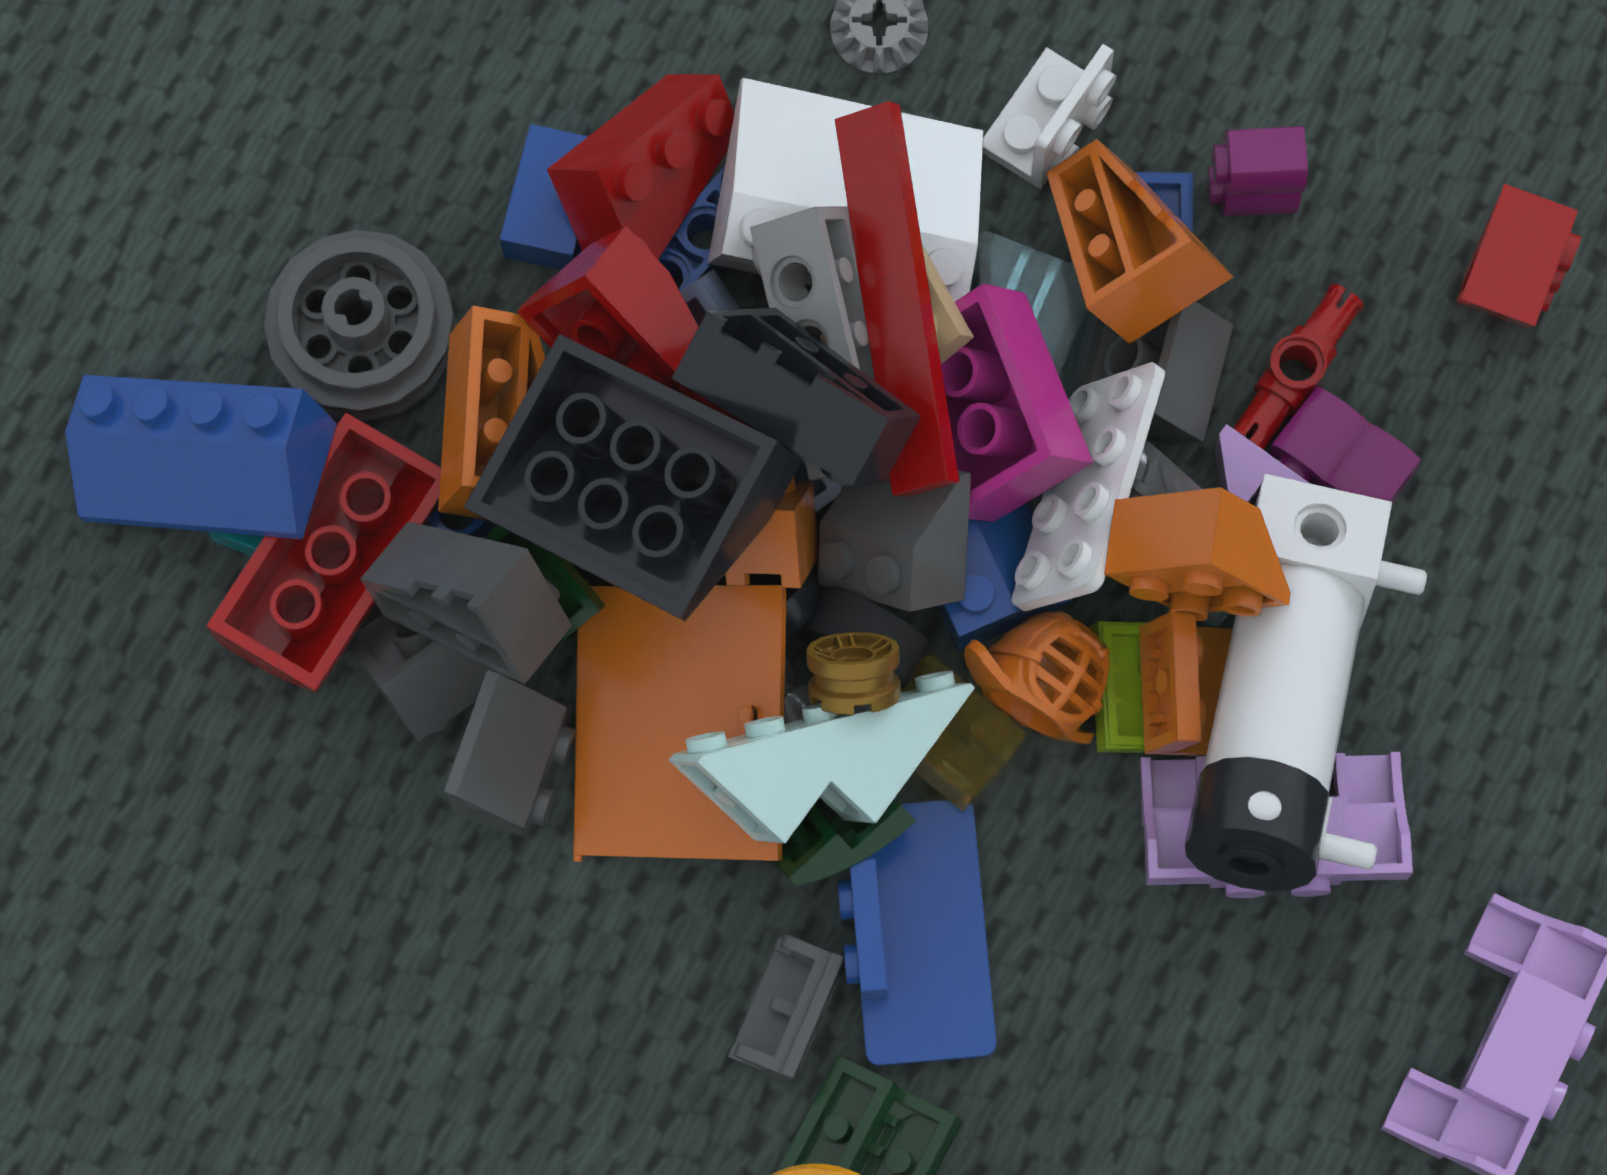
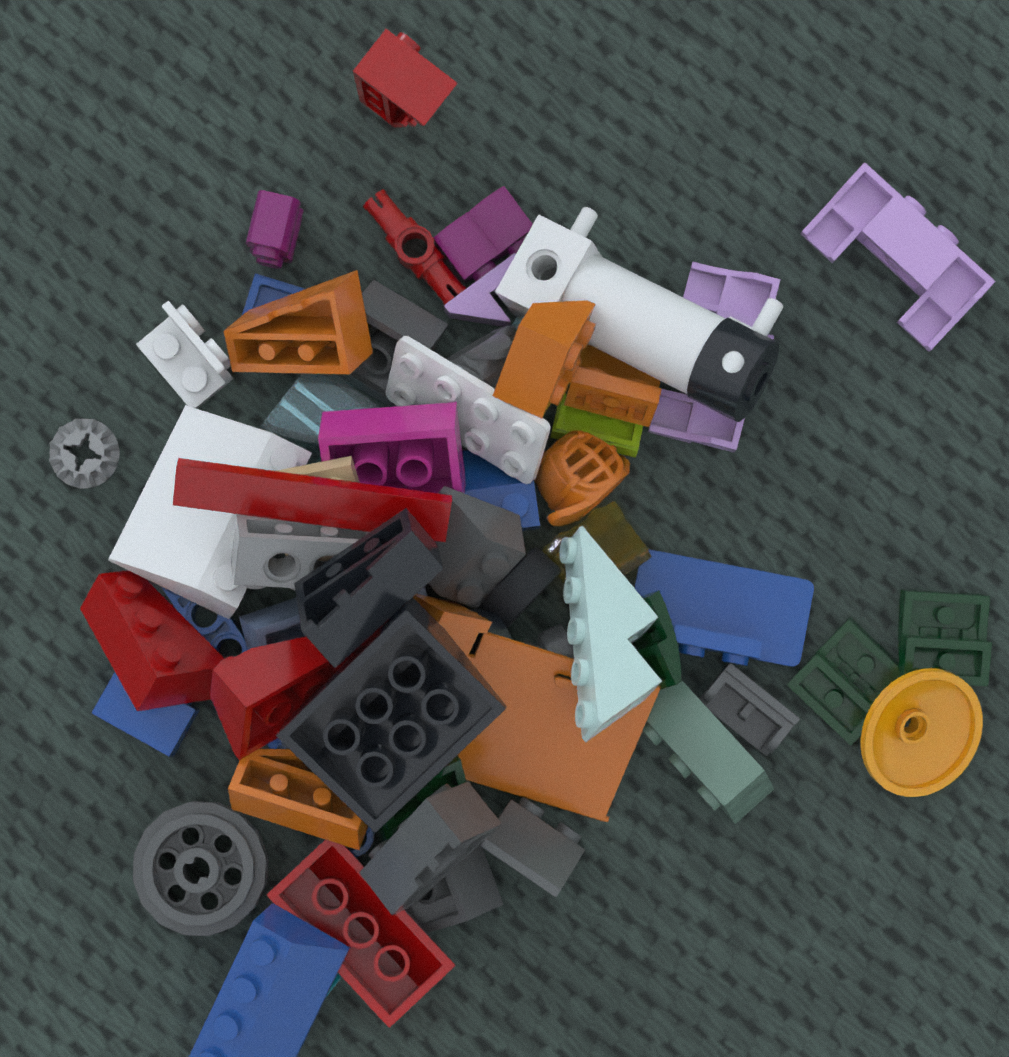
camera: 80 degrees left, 10 degrees up
pearl gold wheel [806,632,901,715] -> none
none -> sand green wedge [642,681,774,824]

